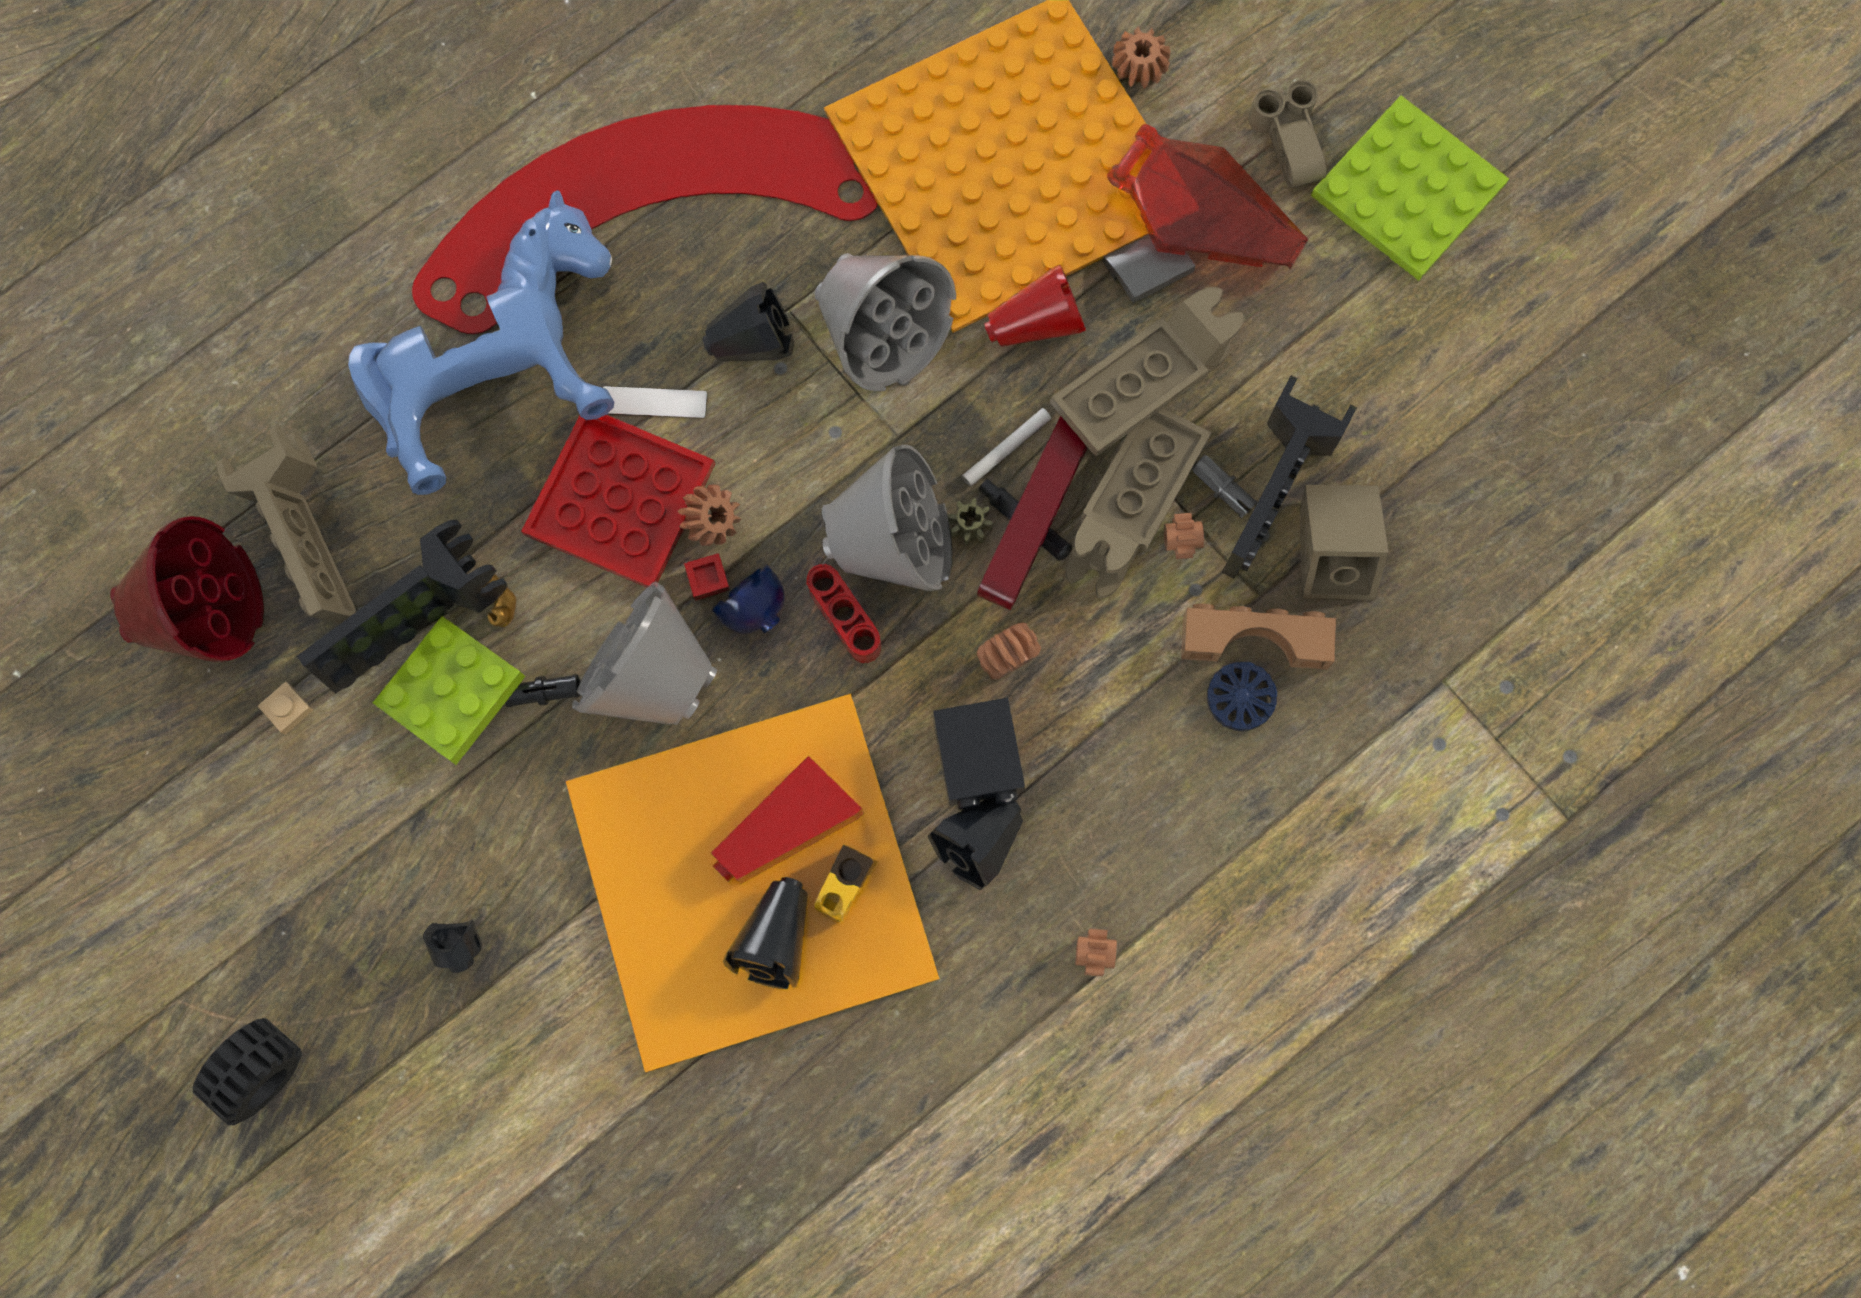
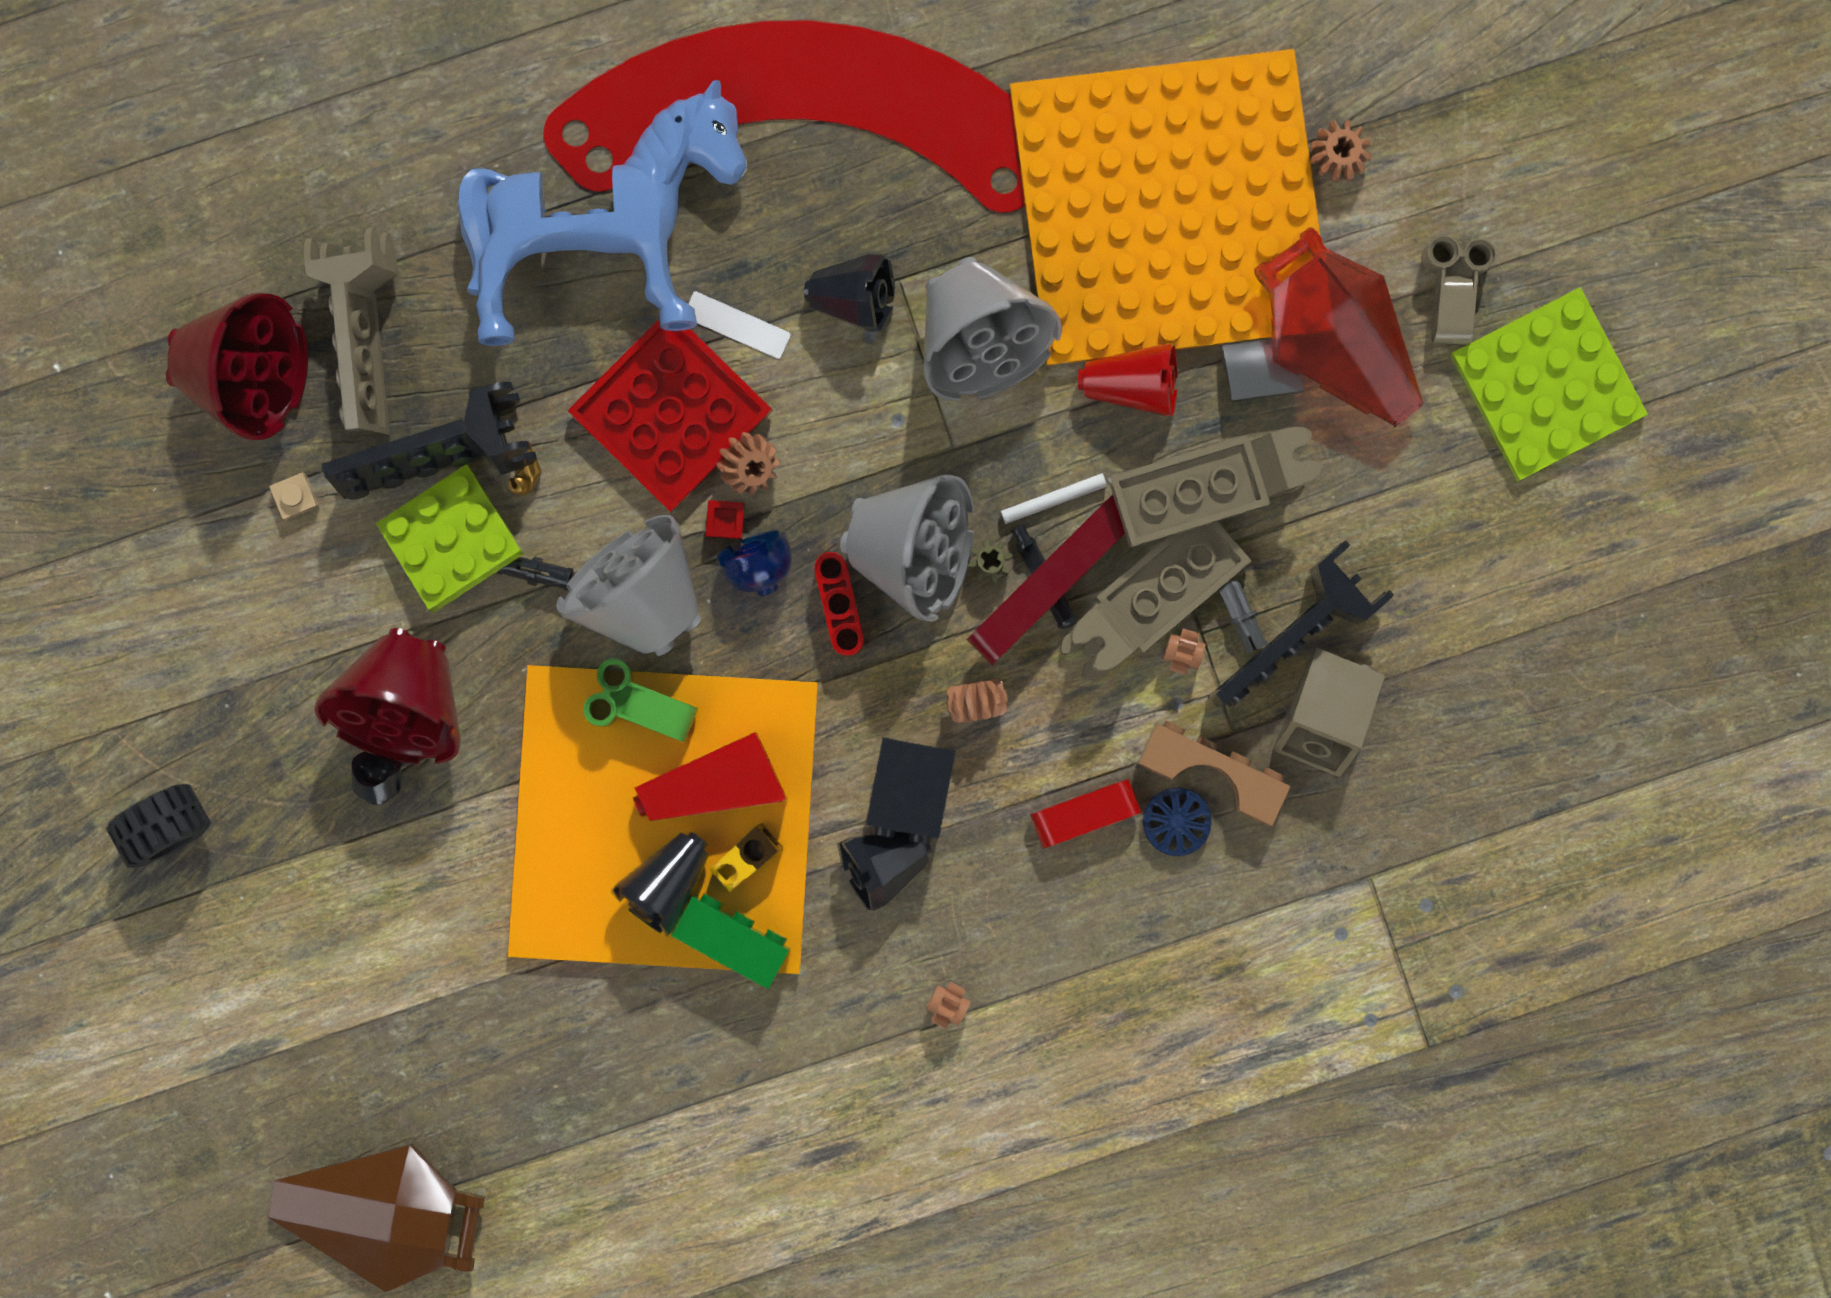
camera: 20 degrees right, 10 degrees up
none -> dark red cone [314,628,461,764]
none -> bright green piece [583,659,698,742]
none -> green brick [671,893,791,989]
none -> red beam [1030,778,1142,849]

